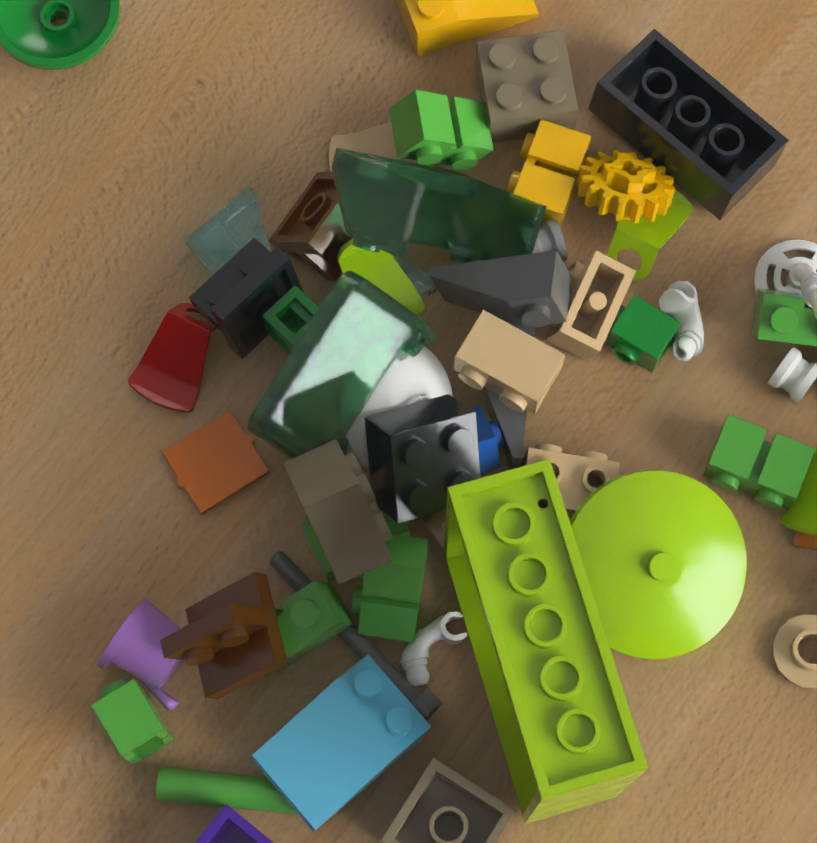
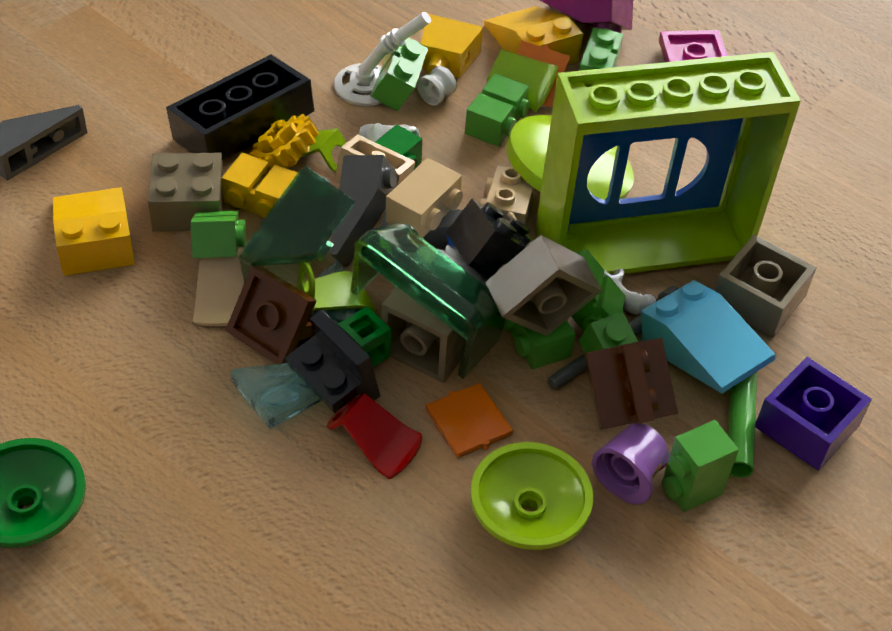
camera: 90 degrees left, 25 degrees down
none -> lime dish [470,442,593,550]

